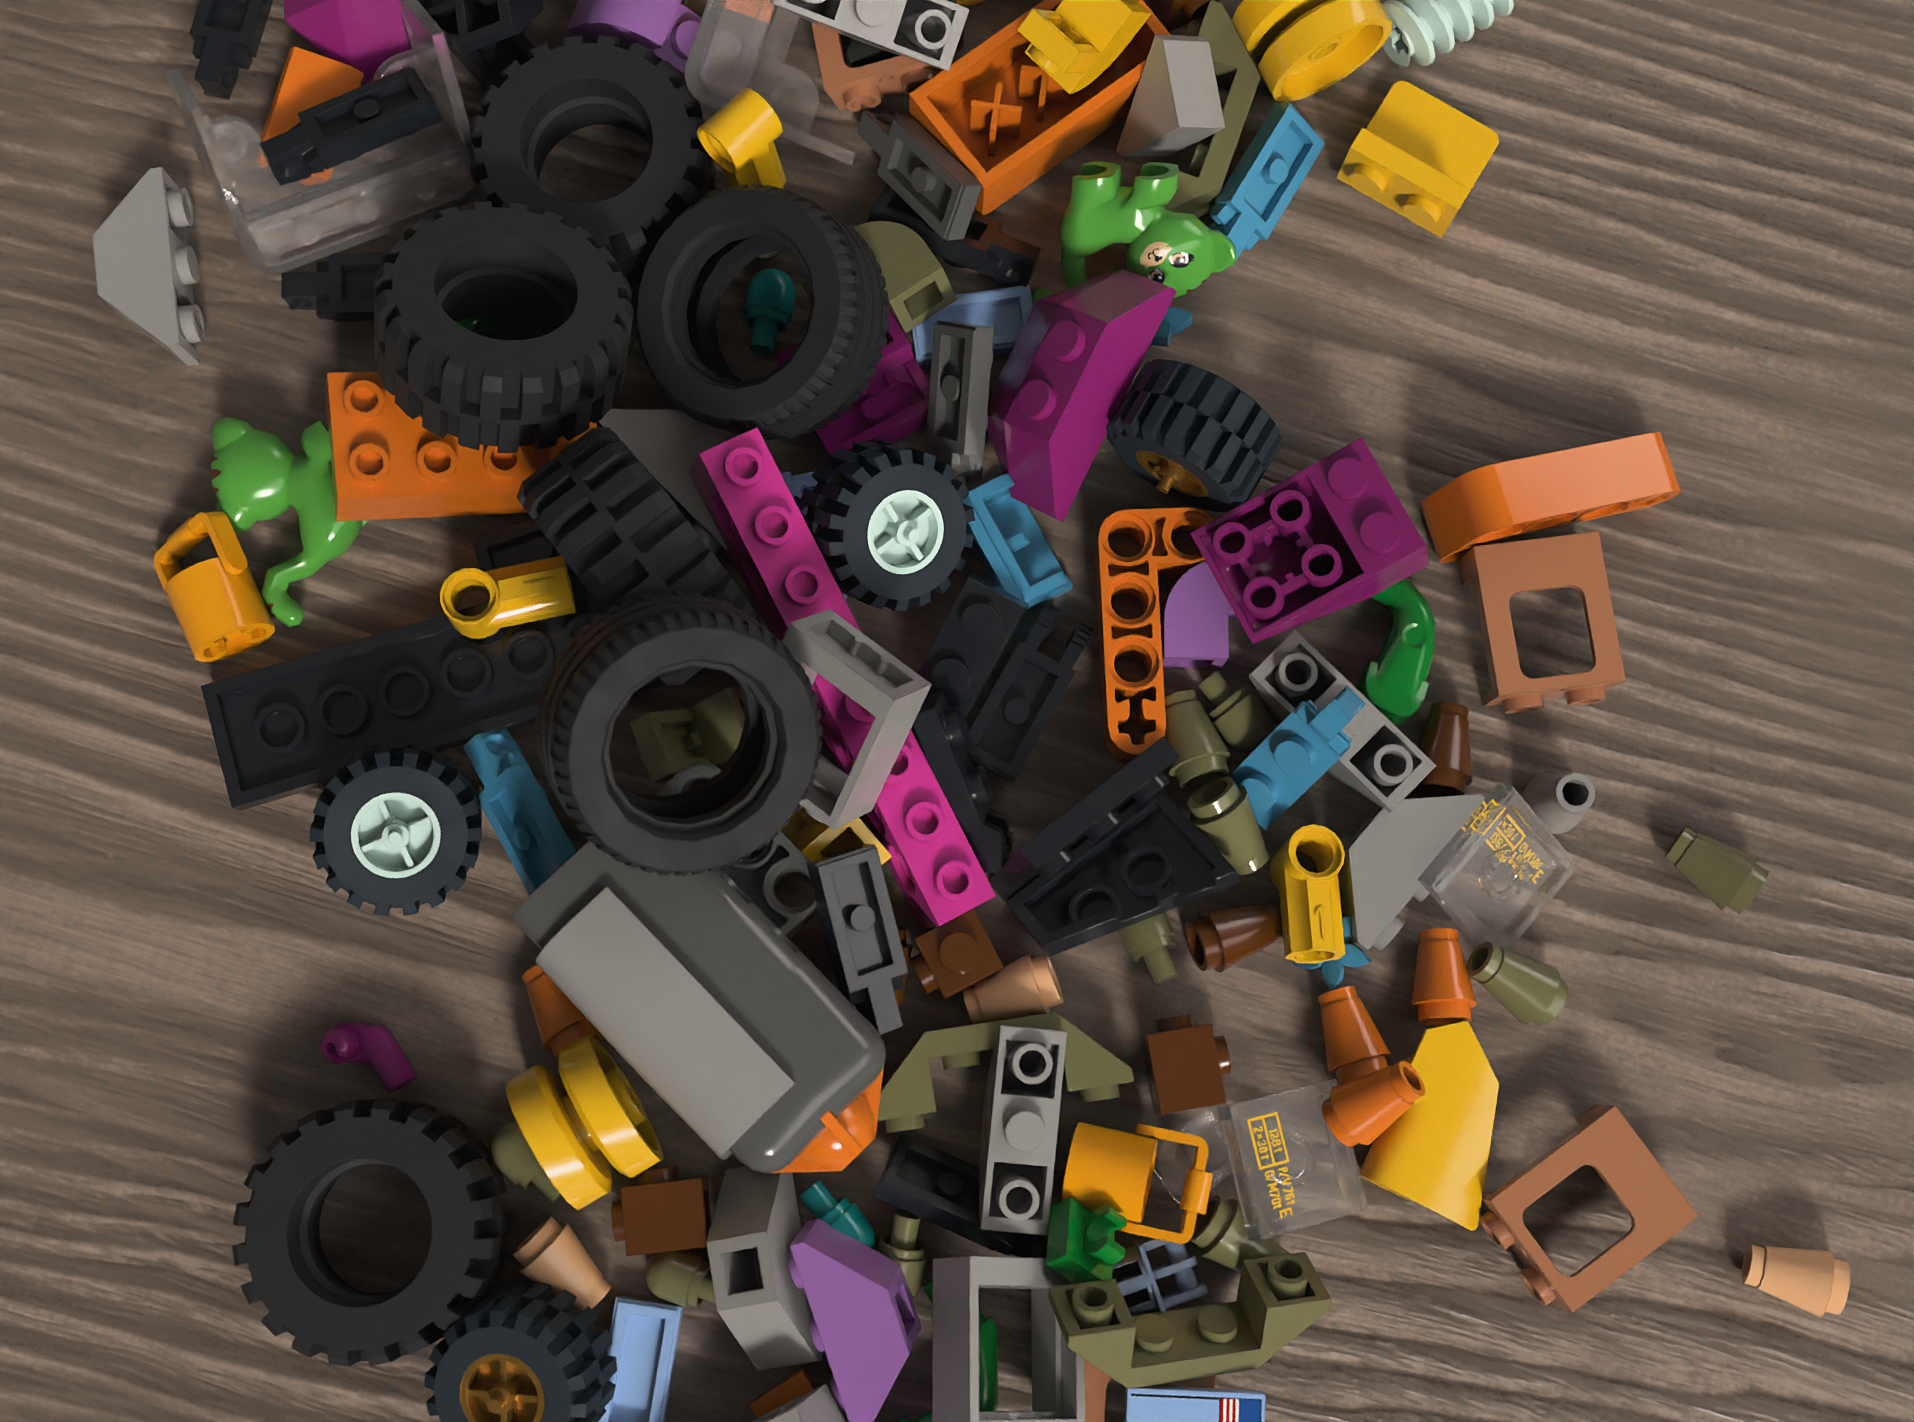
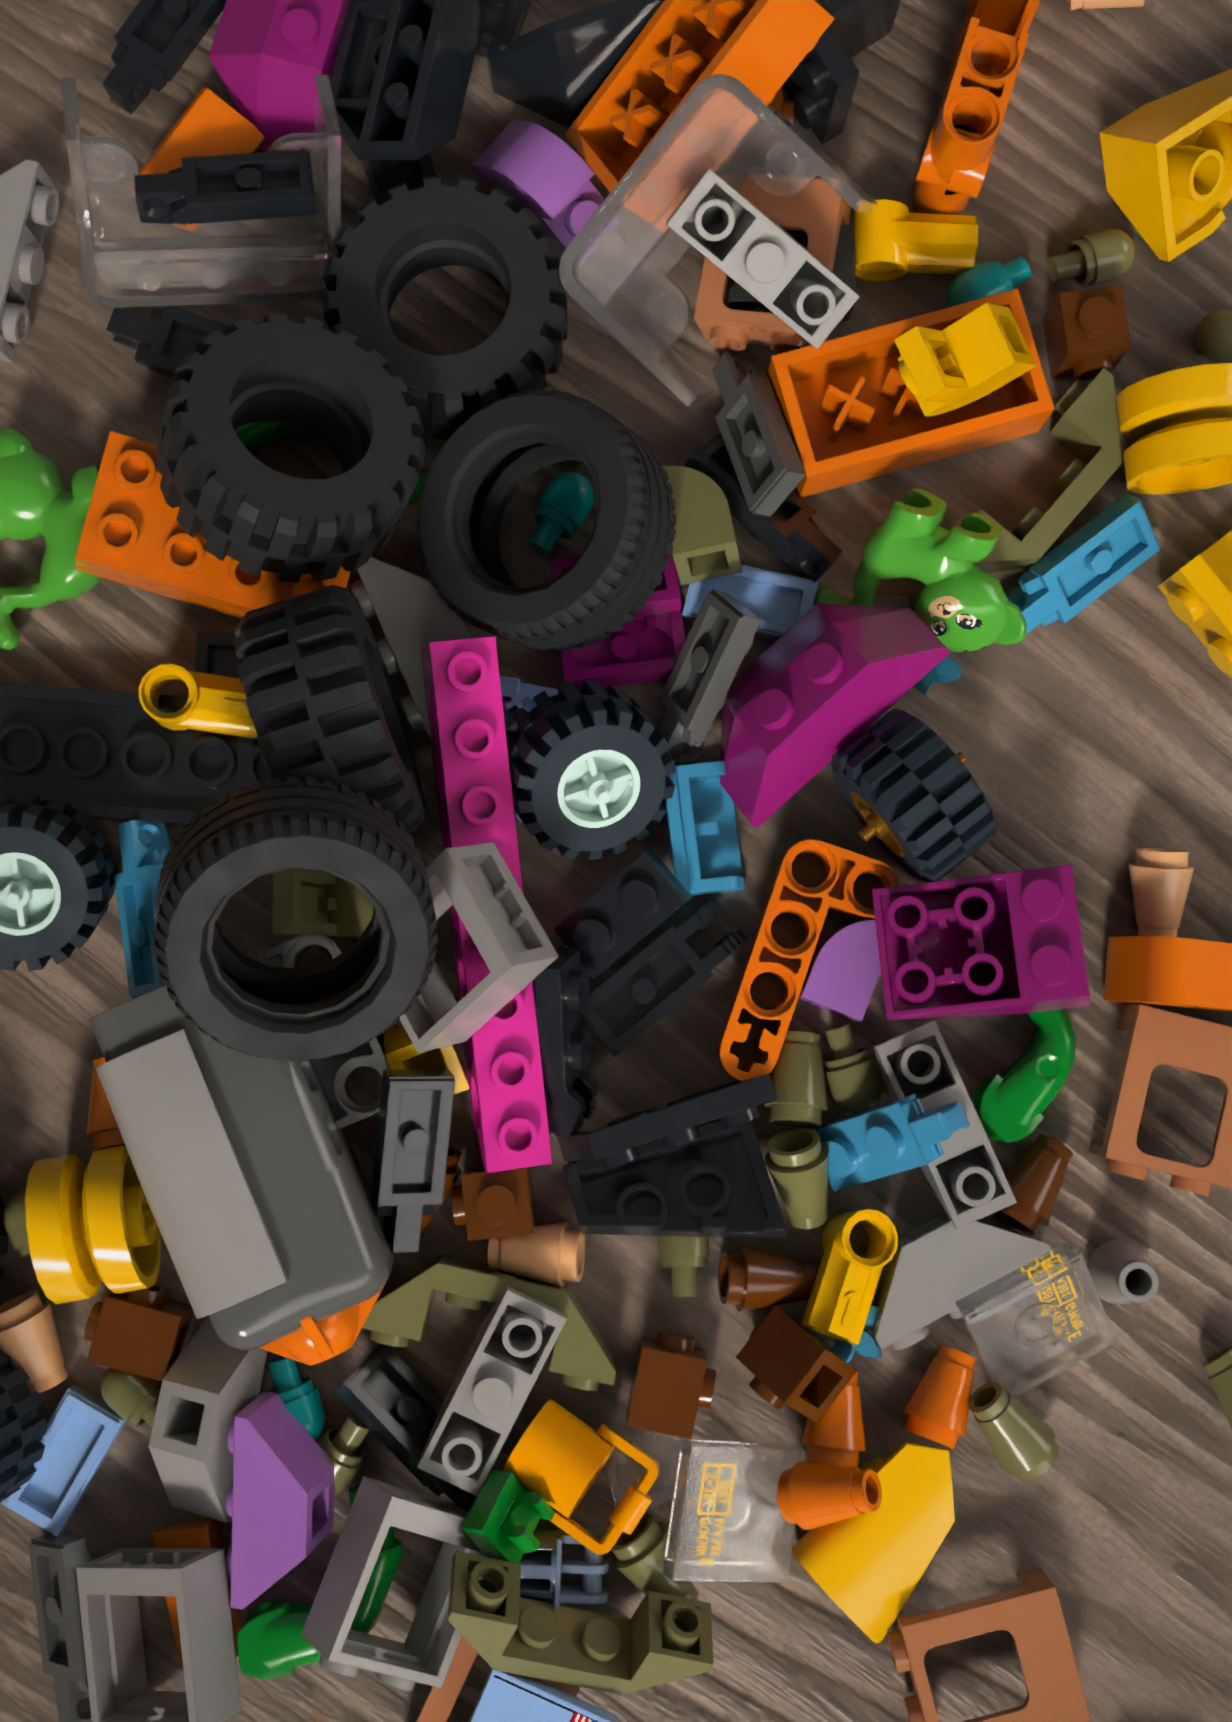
camera: 25 degrees right, 5 degrees up
yellow piece [697,88,787,189] -> none
light grey slope [1116,34,1225,157] -> none
none -> reddish brown brick [736,1305,857,1423]
none -> light nougat cone [1128,848,1195,937]

